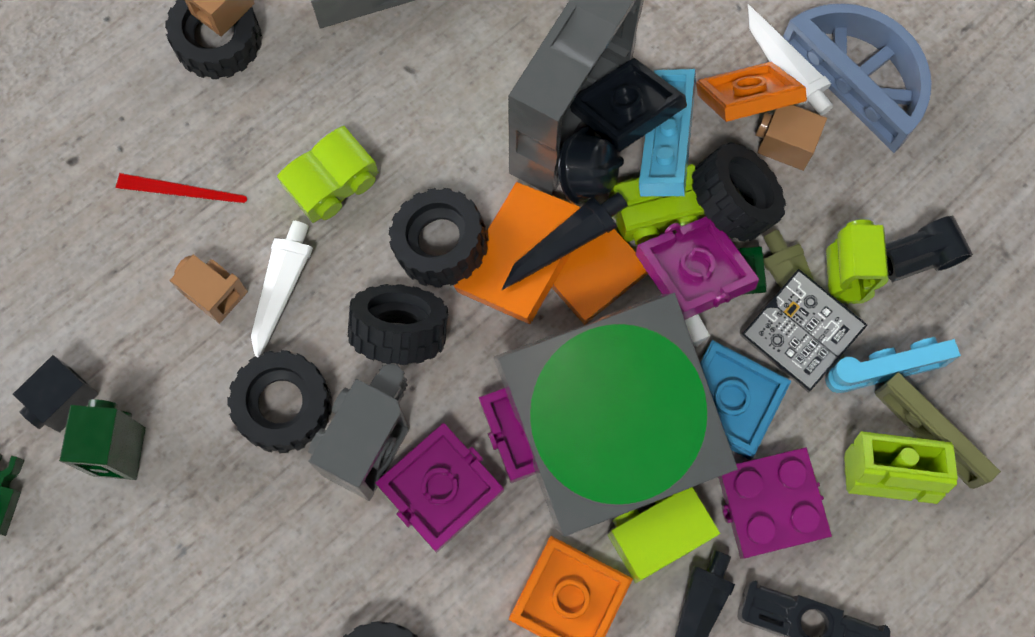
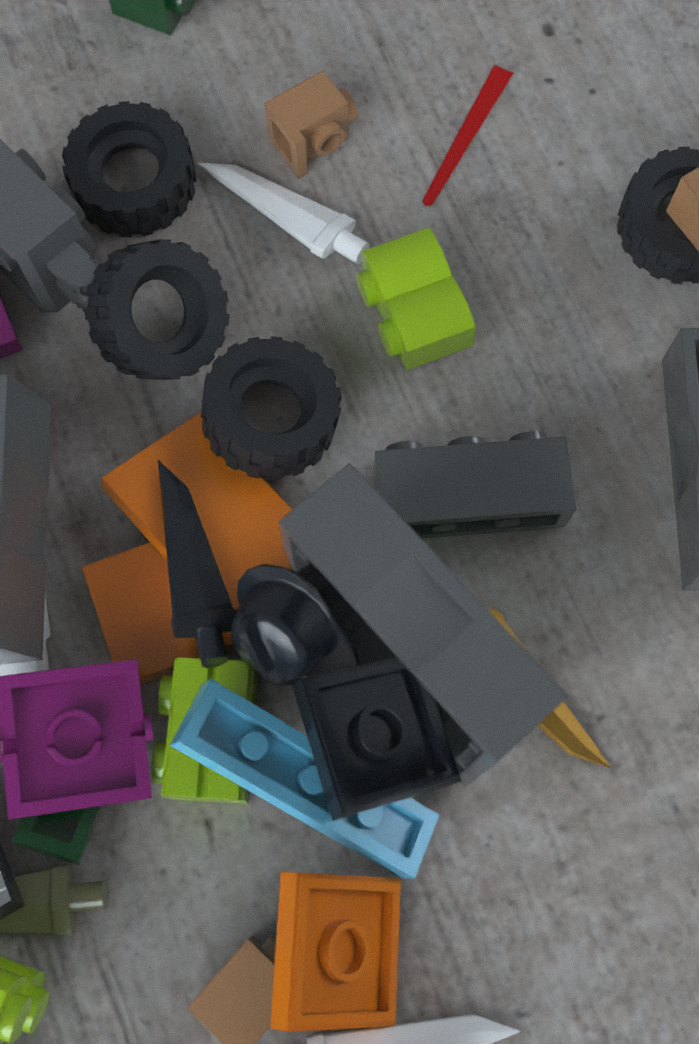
camera: 110 degrees right, 0 degrees up
black tyre [692,142,786,242] -> none
none -> dark grey brick [373,431,576,539]

